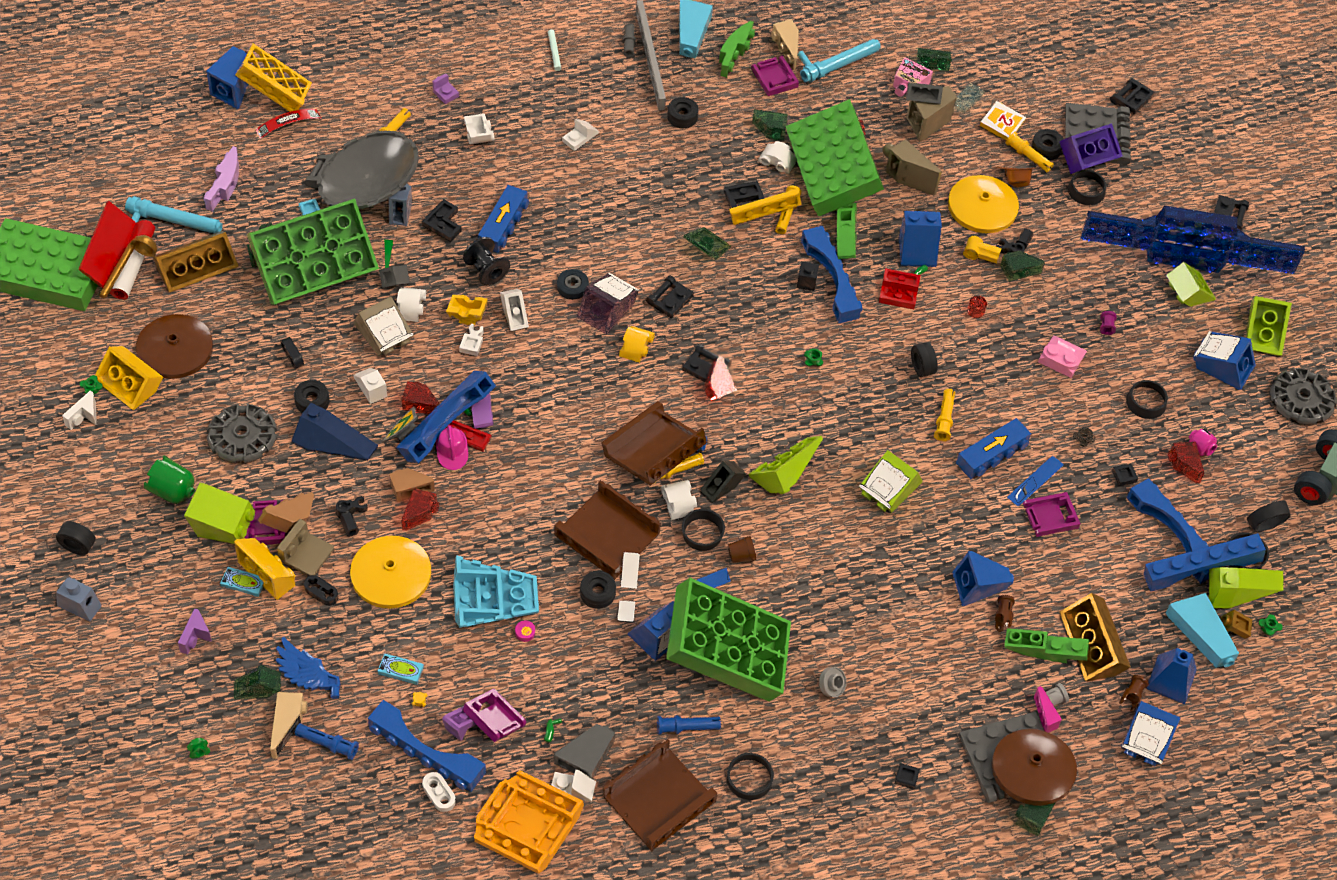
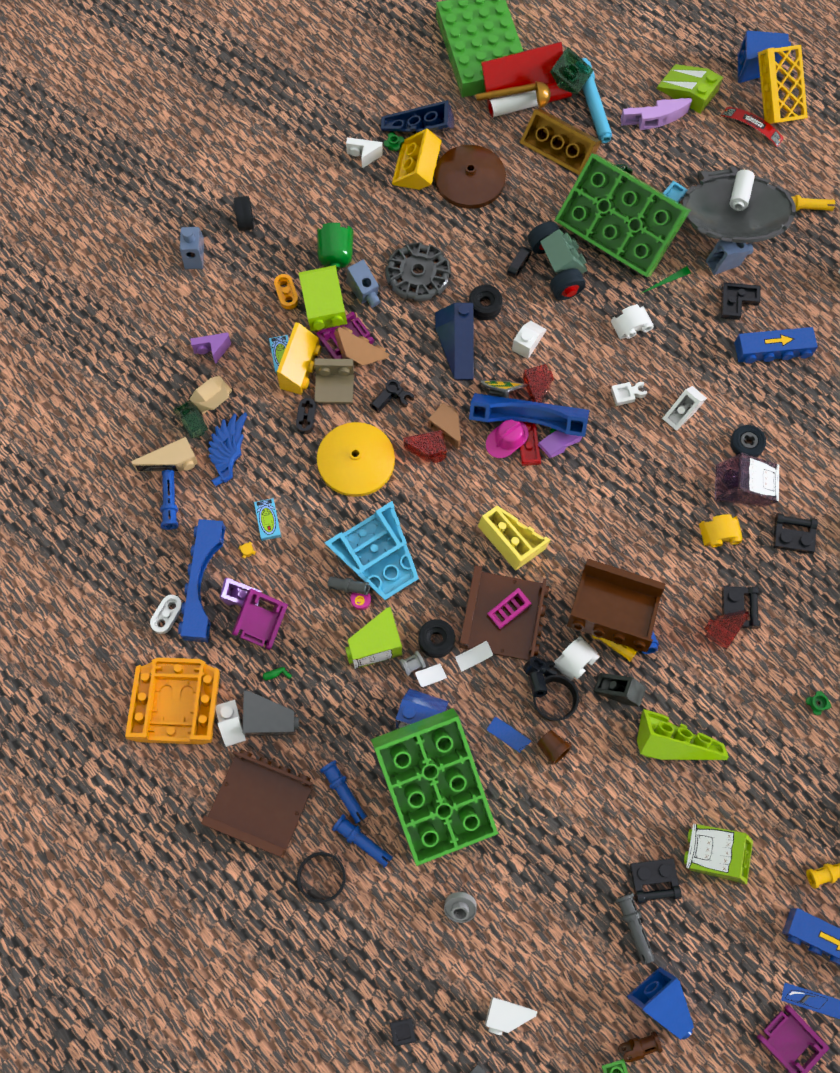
camera: 65 degrees right, 15 degrees up
green plate [187,738,210,759] -> none
slope [353,297,413,356] -> none
dark grey panel [379,265,410,288] -> none
yellow cylinder [446,295,488,325] -> none
black hose [463,237,511,286] -> none
none -> tan slope [190,376,232,414]
none -> light orange plate [274,274,298,310]
none -> dark grey pin [328,576,370,595]
none -> blue pin [332,814,393,868]
none -> lime slope [345,607,402,669]
none -> sand blue torso [346,259,381,308]
none -> dark blue wedge [381,100,454,133]
none -> light grey bush [399,651,426,676]
none -> light yellow wedge [478,506,550,571]
none -> white slope [485,997,537,1036]
none -> dark pink slope [487,588,532,629]
none -> black bar [523,657,557,698]
none -> brick [527,222,588,300]
none -> clear green slope [550,47,594,95]
none -> dark grey pin [615,893,656,965]
none -> black plate [630,858,682,904]
none -> lime slope [656,64,723,114]
none -> white brick [730,170,755,211]

